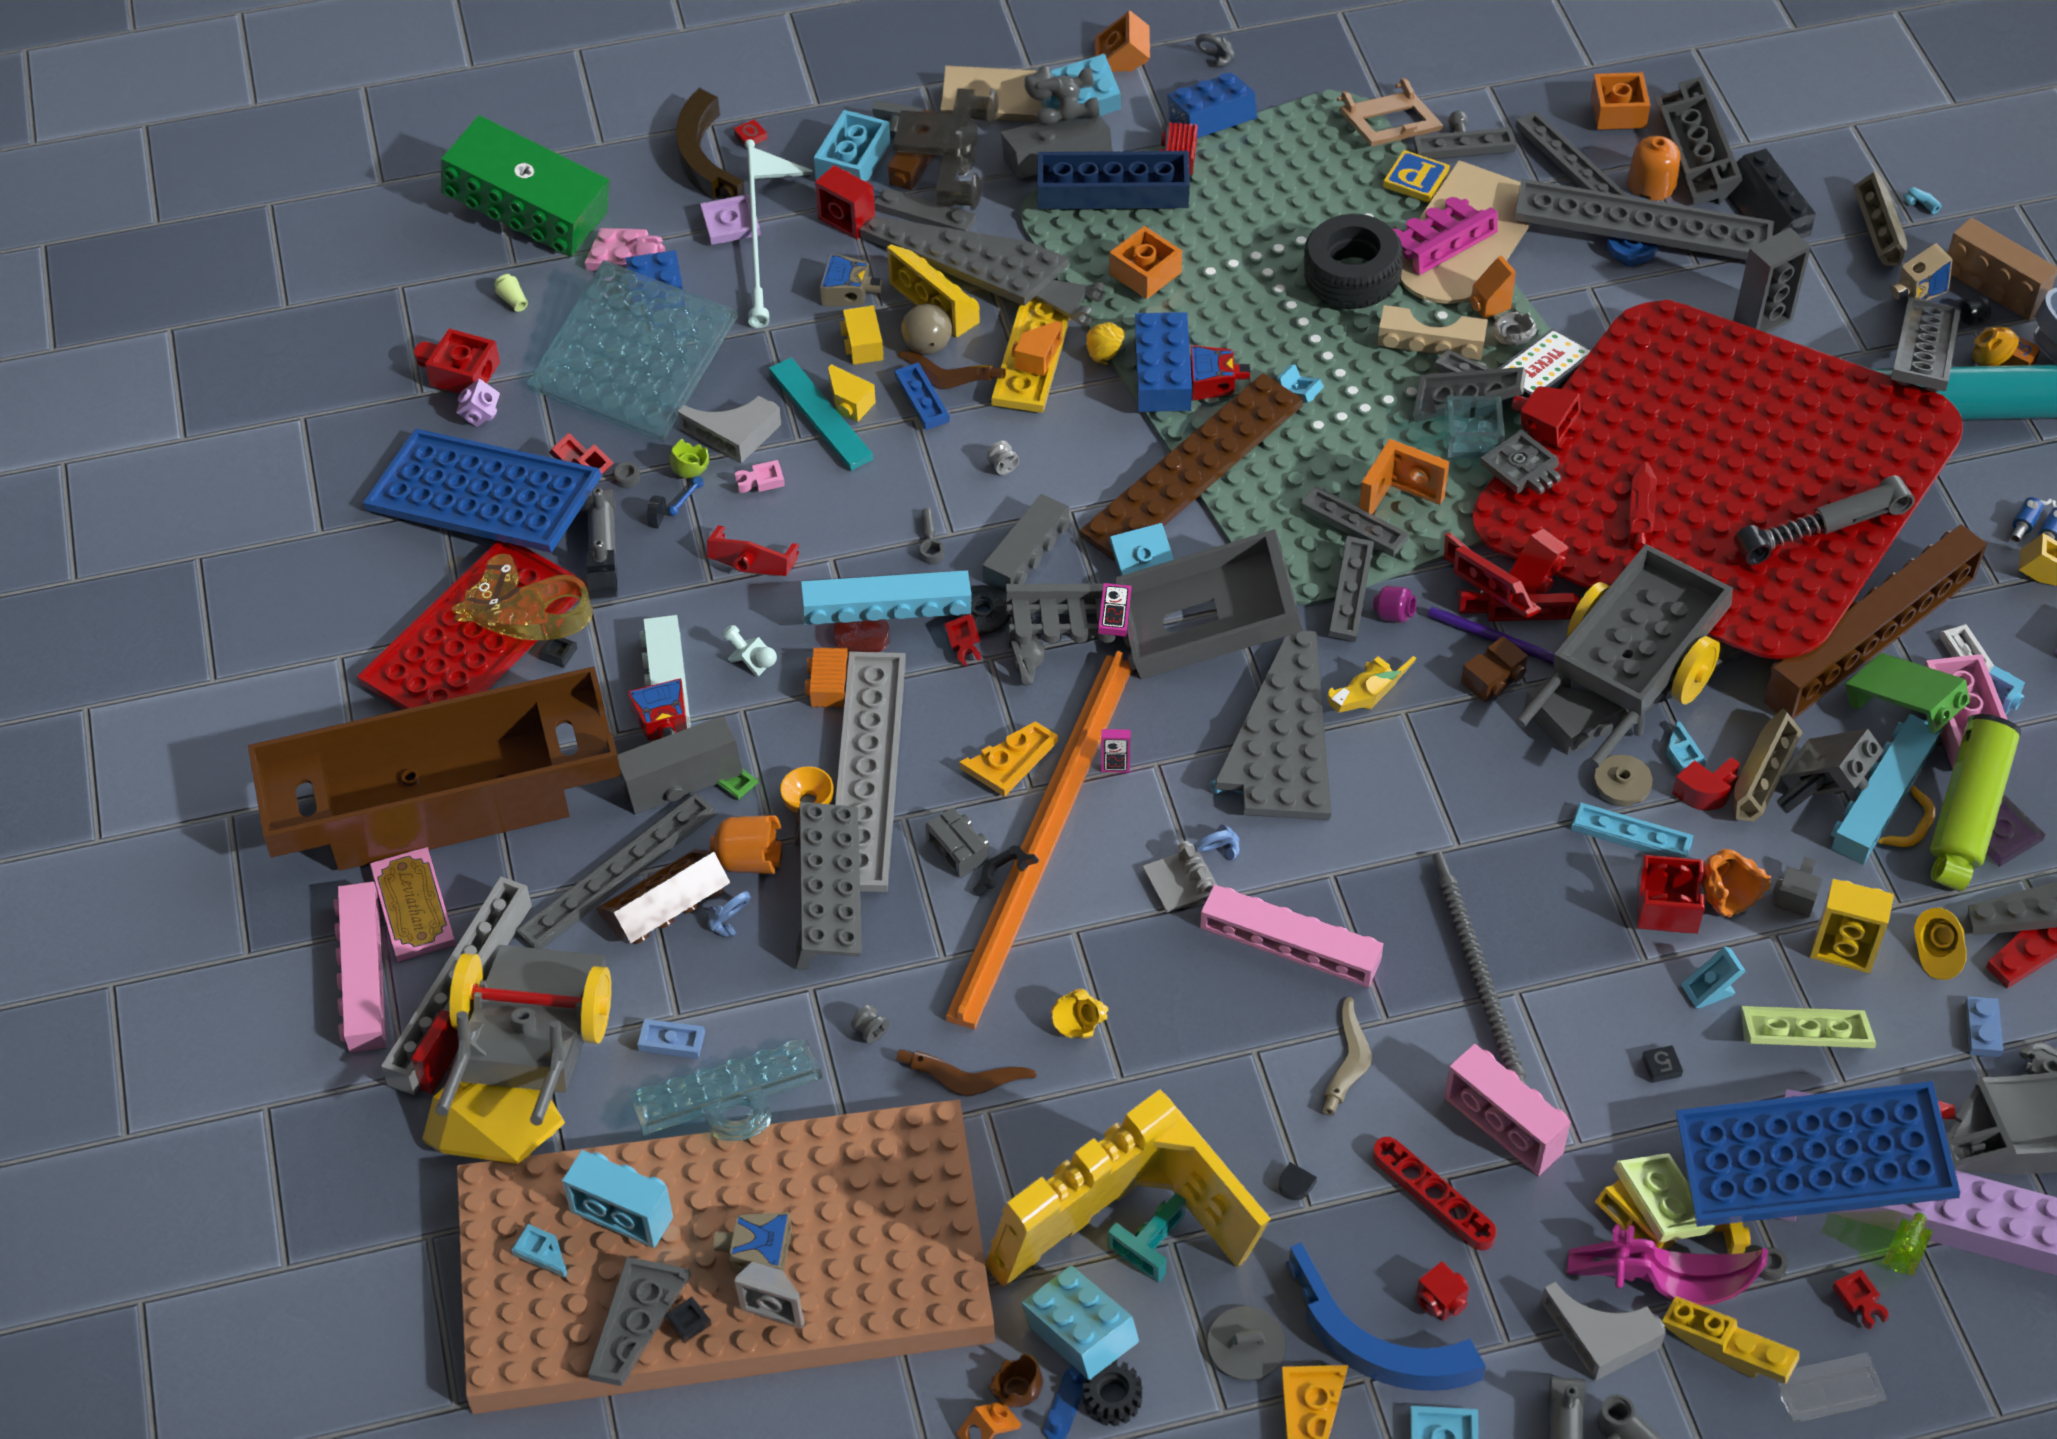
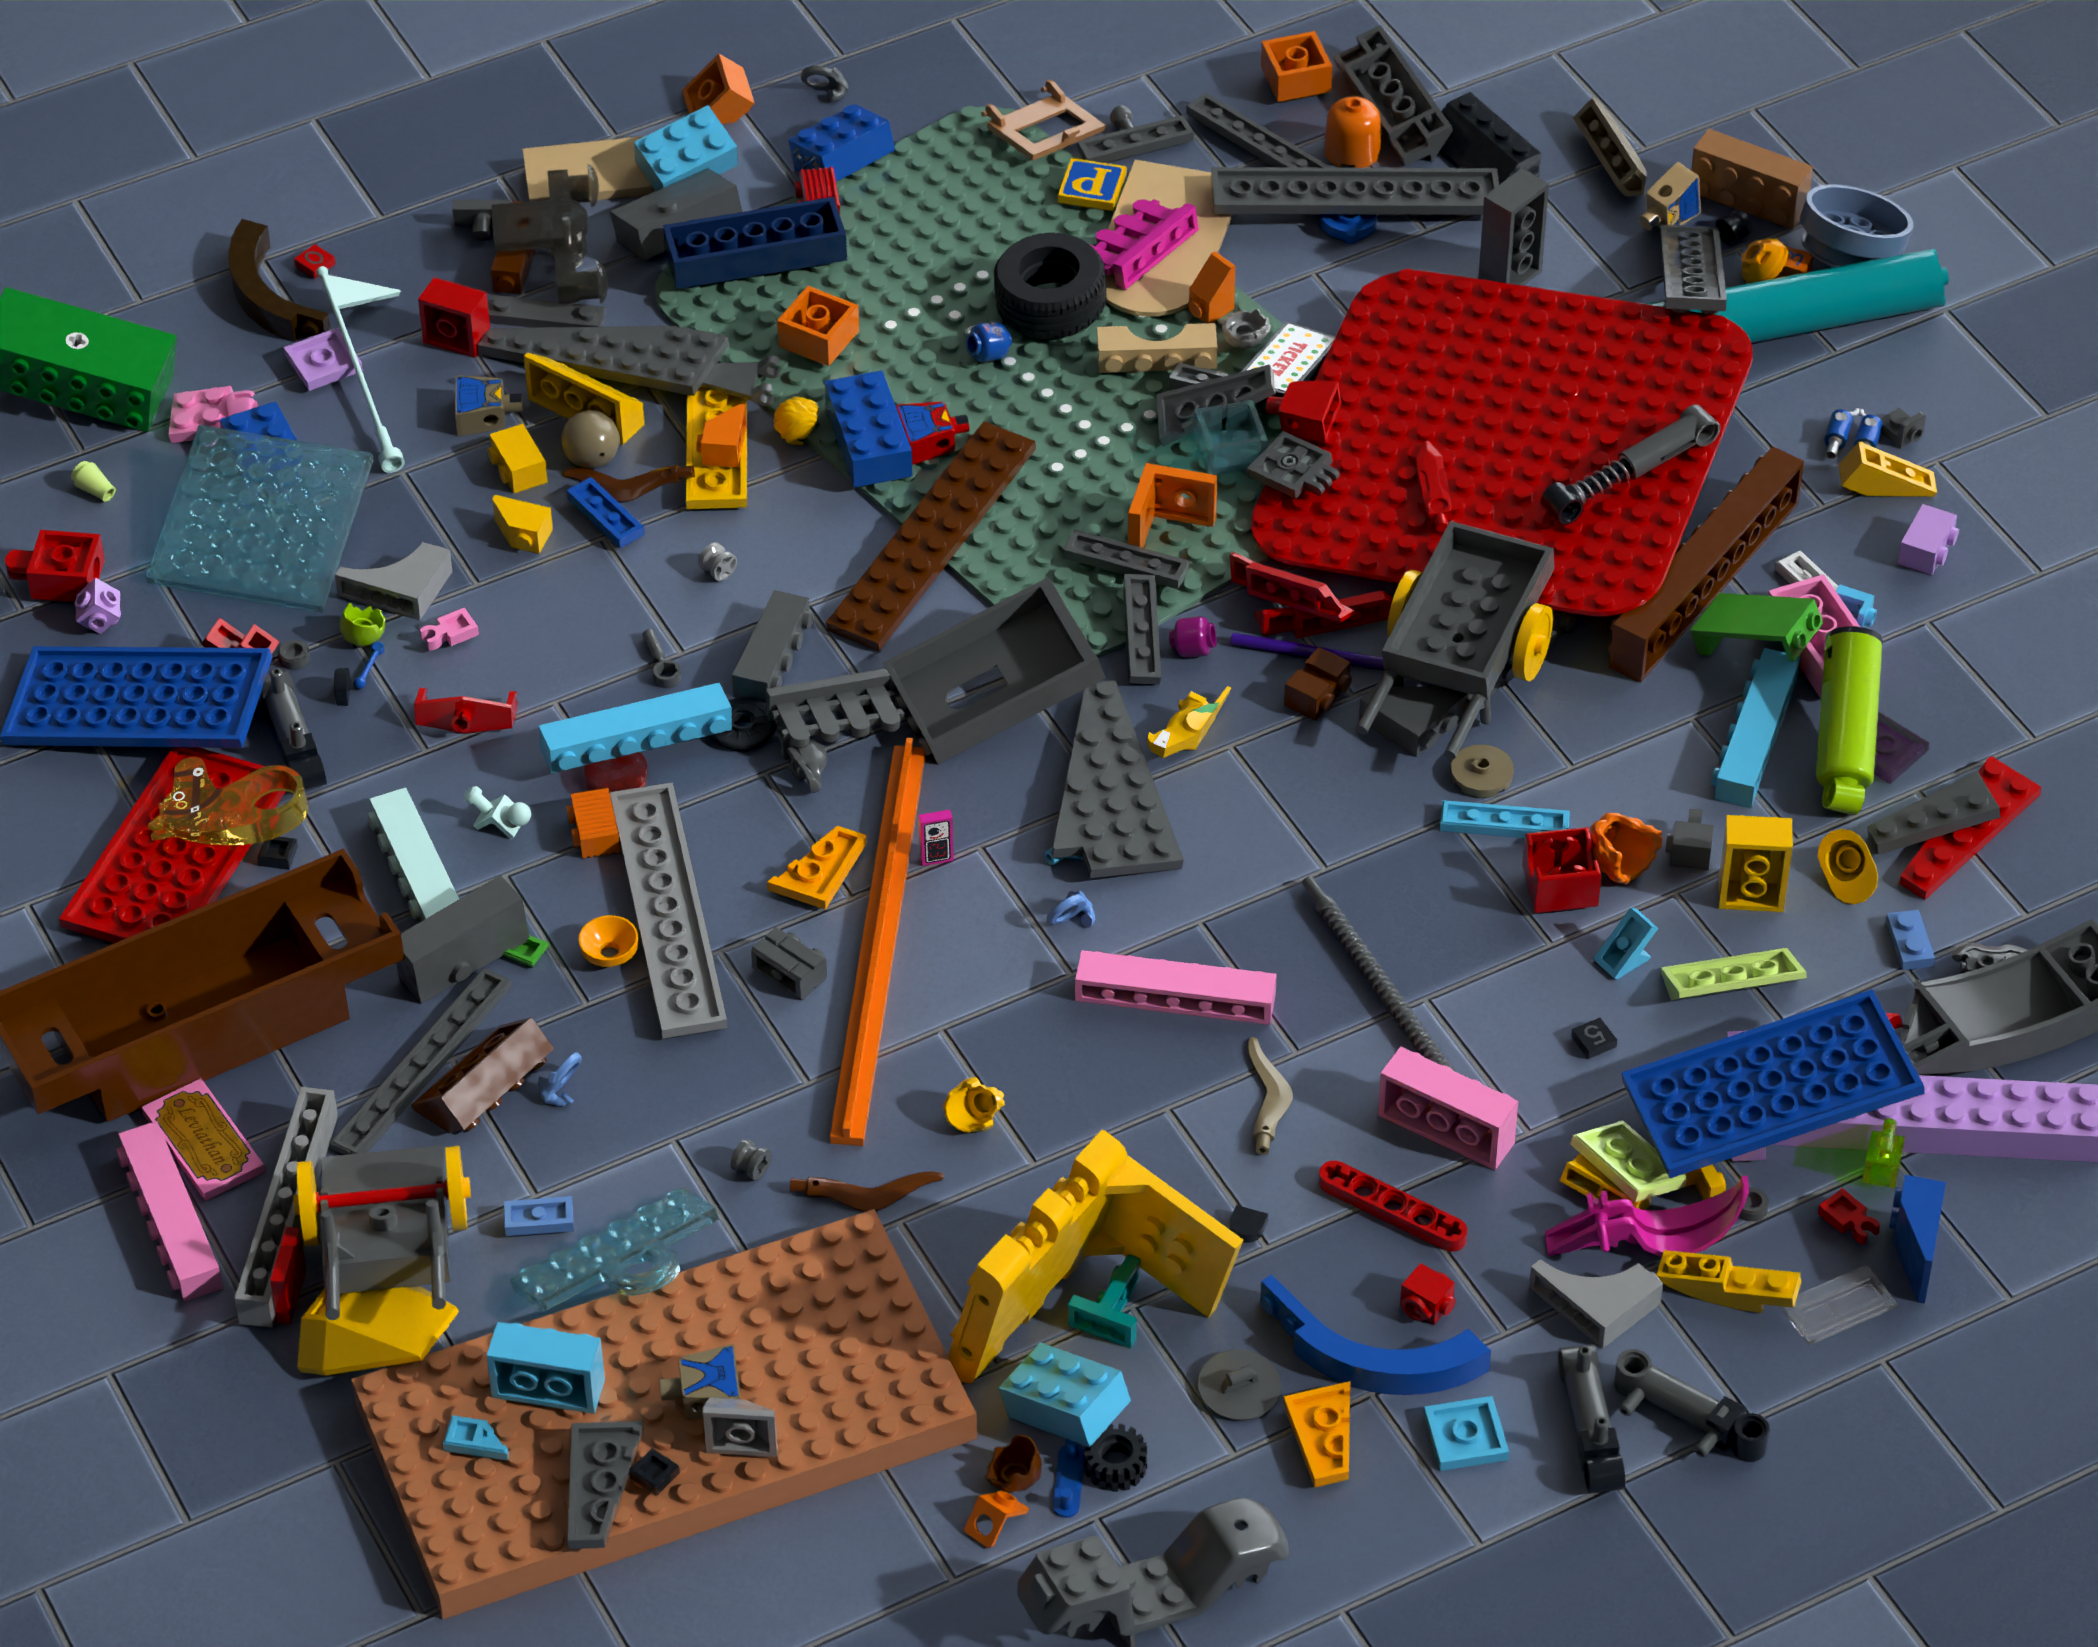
camera: 15 degrees left, 5 degrees down
torso [628,678,687,741] -> none
orange cylinder [710,815,782,874] -> none
teal tile [769,357,874,471] -> none
dark grey bracket [795,802,862,970] -> none
medium azure brick [814,110,890,182] -> none
red plate [945,614,981,666] -> none
black helmet [973,846,1039,896] -> none
dark grey animal [1024,66,1100,125] -> none
tile [1098,583,1132,636] -> none
medium azure plate [1109,523,1174,576] -> none
light grey hinge [1143,841,1217,912] -> none
medium azure bracket [1277,364,1324,403] -> none
red brick [1509,529,1569,594] -> none
medium azure tile [1665,721,1706,773] -> none
red brick [1672,757,1740,811] -> none
dark tan brick [1732,708,1803,822] -> none
dark grey piece [1777,728,1884,813] -> none
light orange animal [1878,786,1936,847] -> none
medium azure arm [1903,187,1942,214] -> none
none -> blue head [966,322,1012,362]
none -> blue slope [1889,1175,1946,1304]

